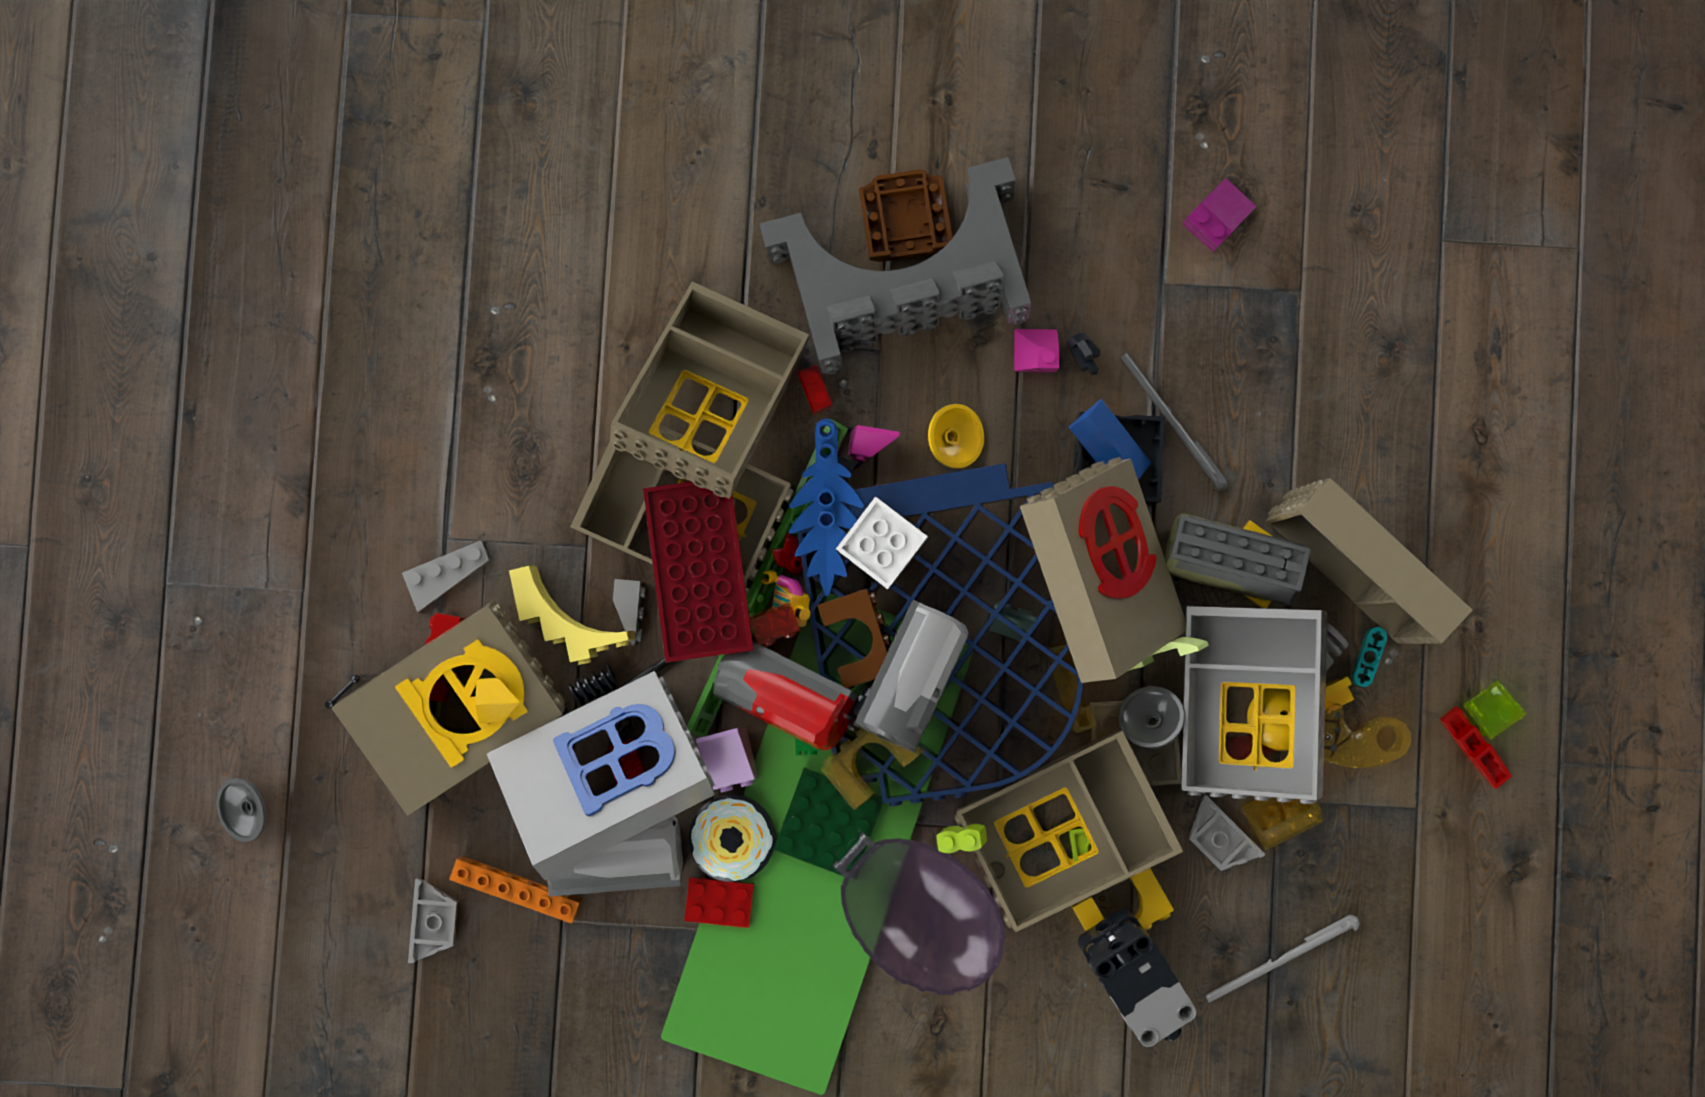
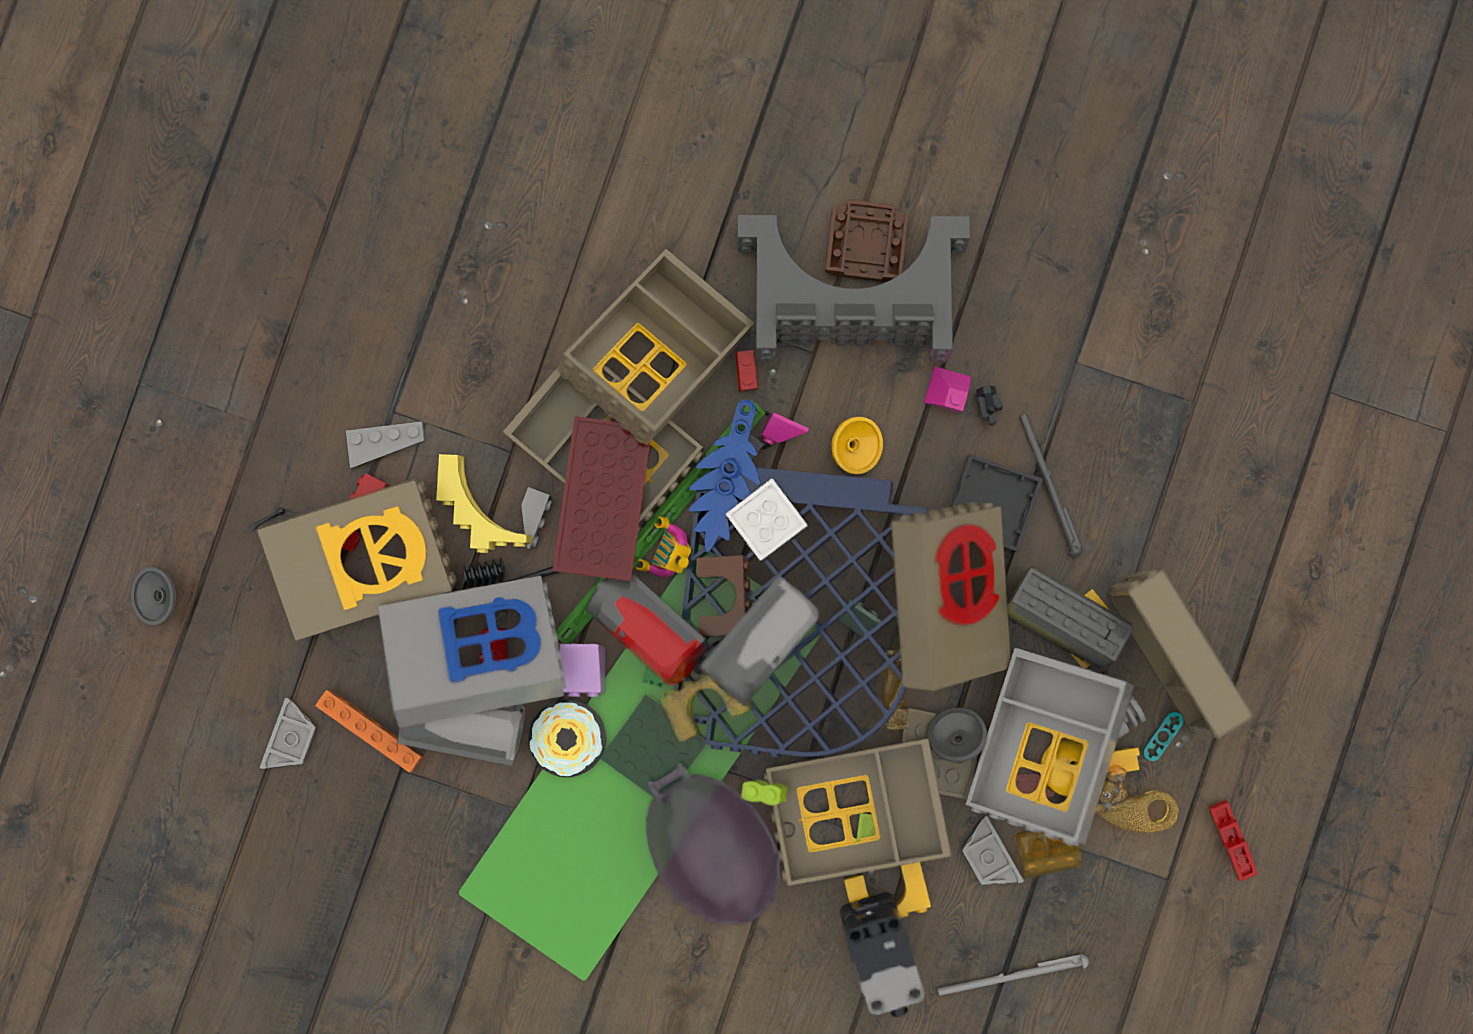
camera: 15 degrees right, 0 degrees up
yellow slope [475,678,520,723] -> none
red plate [684,876,754,928] -> none
clear red brick [749,602,800,646] -> none
red plate [772,533,803,574] -> none
blue slope [1068,399,1151,479] -> none
yellowish green slope [1128,637,1209,671] -> none
magenta slope [1182,178,1257,252] -> none
clear neon green slope [1463,680,1527,740] -> none

